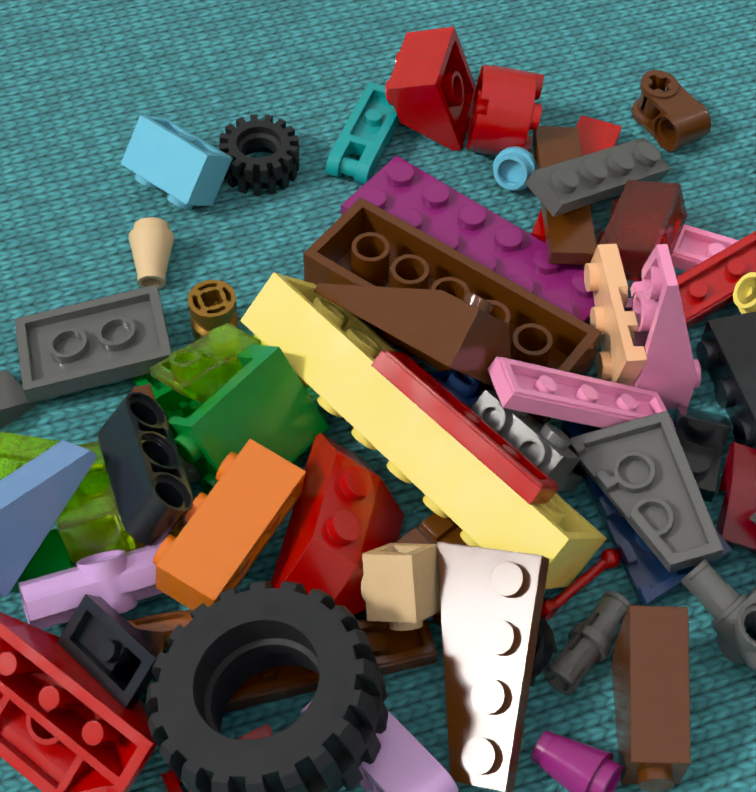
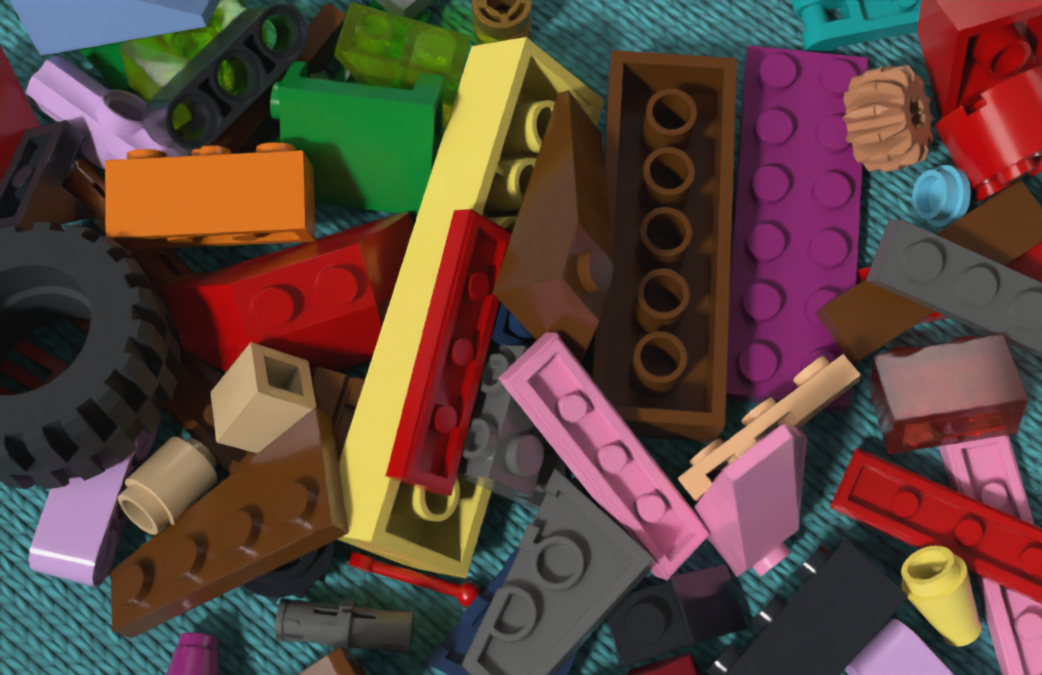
camera: 60 degrees right, 20 degrees up
none -> tan brick [117,437,218,535]
none -> nougat gear [842,65,934,173]

